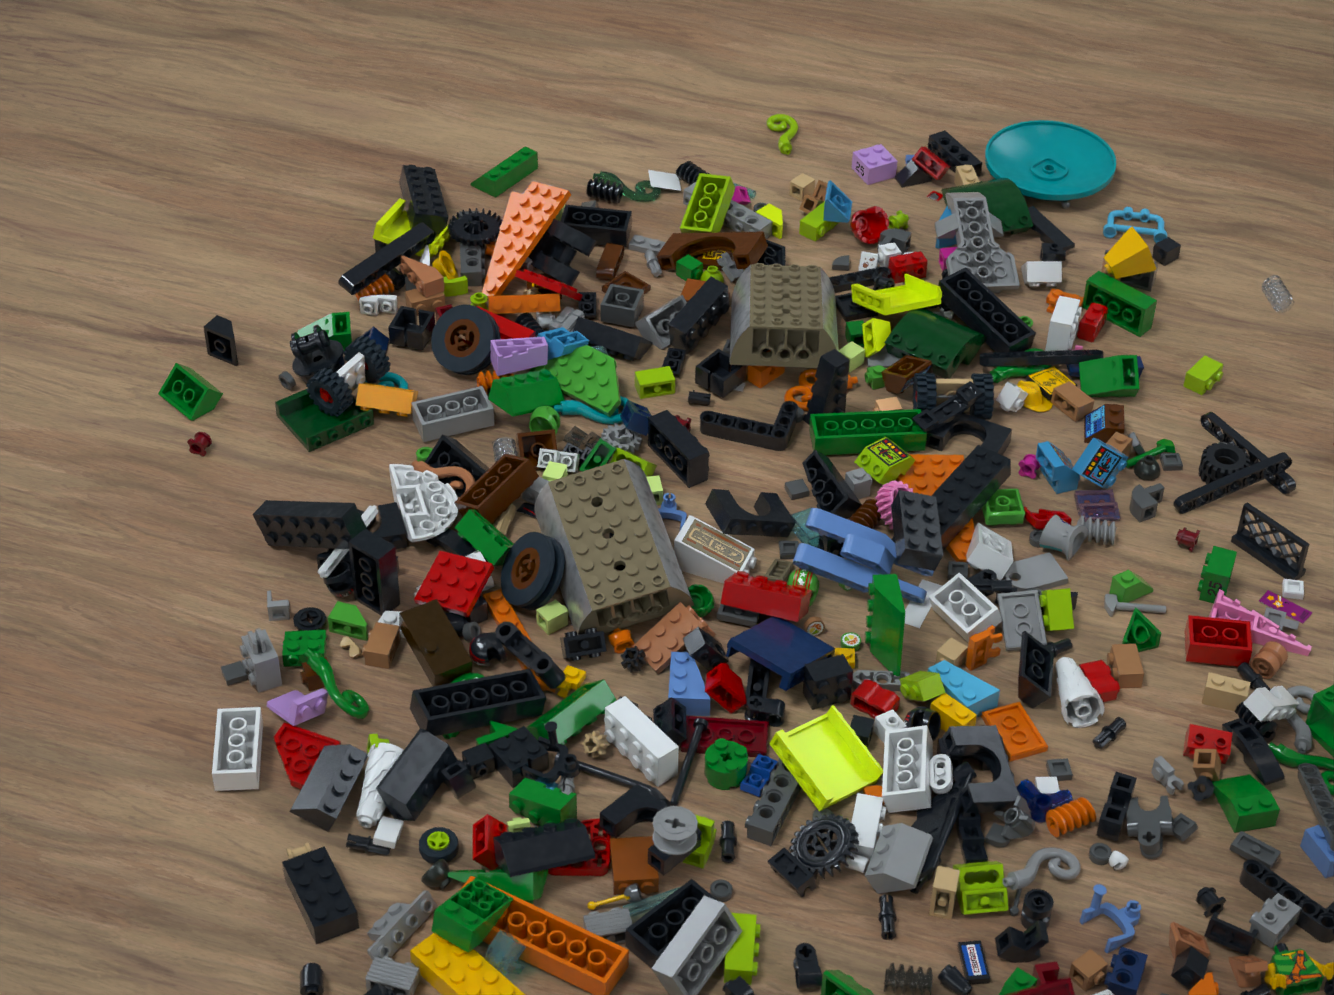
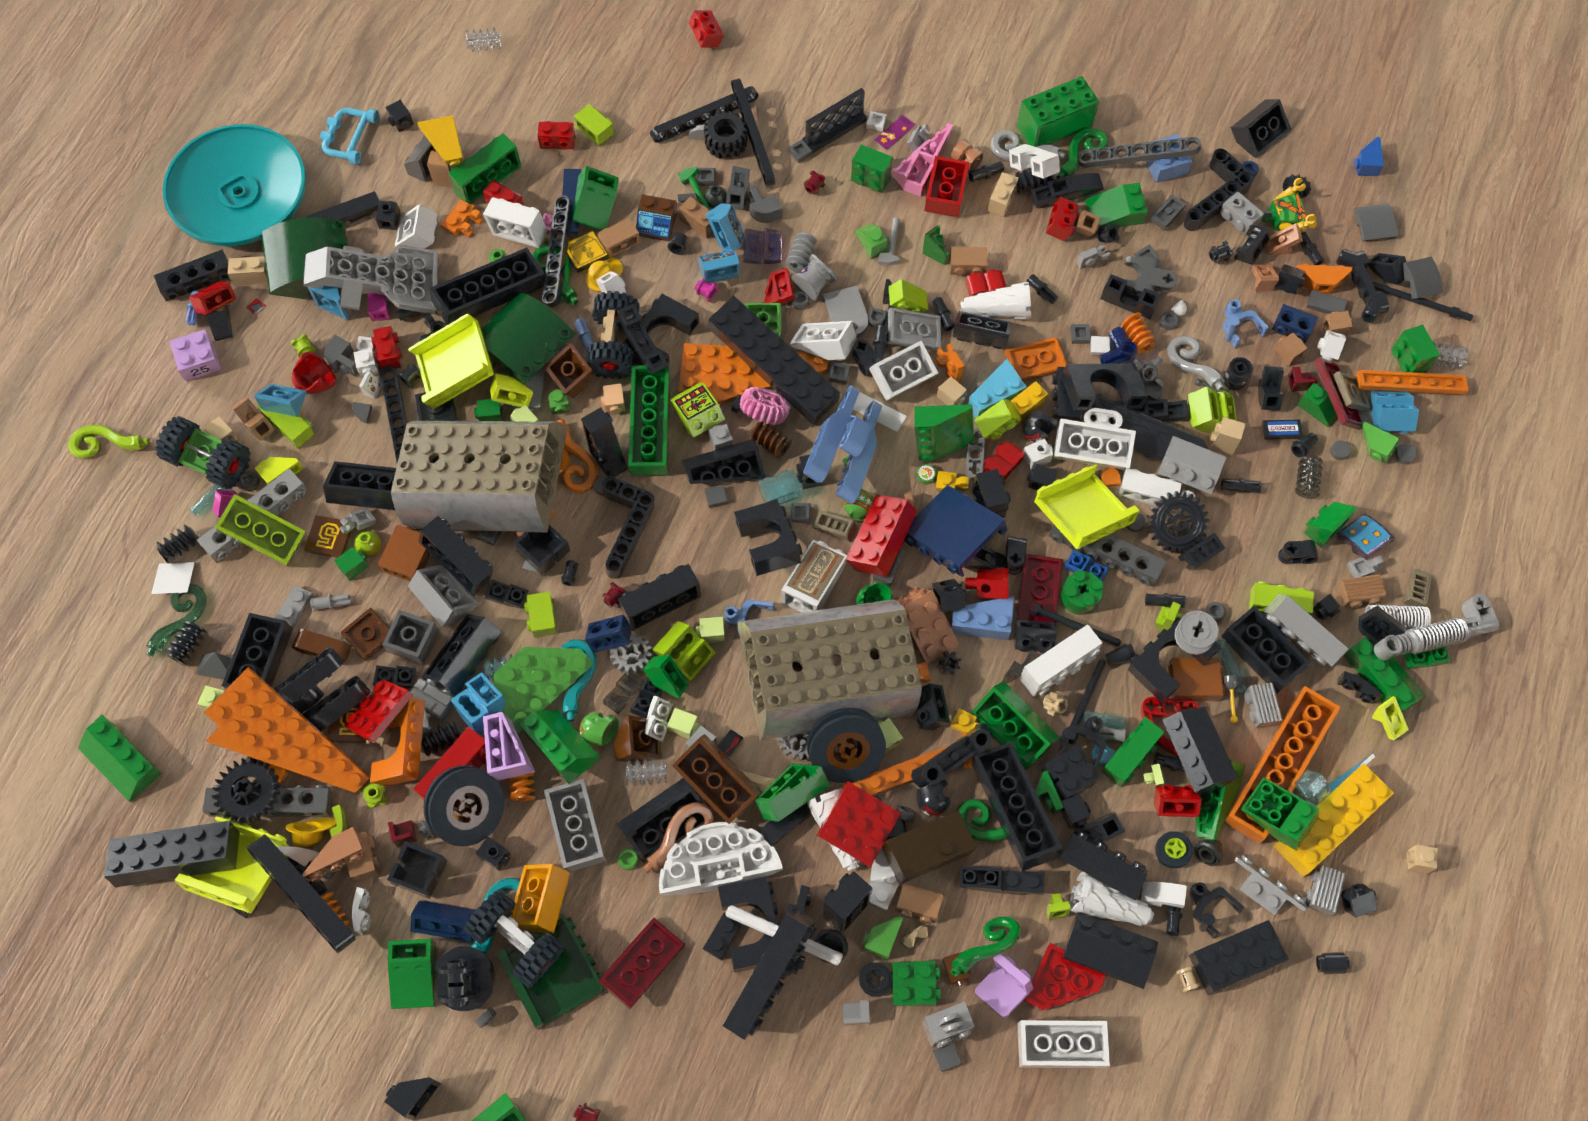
camera: 85 degrees left, 25 degrees up
reddish brown arch [656,232,768,270] -> none
black brick [891,490,943,571] -> none
none -> black plate [155,416,251,490]
none -> black brick [476,837,511,871]
none -> red brick [537,121,576,149]
none -> dark red tile [598,917,685,1009]
none -> black piece [668,232,687,255]
none -> dark grey brick [726,166,750,210]
none -> dark grey tile [788,140,812,163]
none -> black slope [959,866,1045,895]
none -> clear light blue axle [1083,711,1124,729]
none -> black piece [1189,882,1245,939]

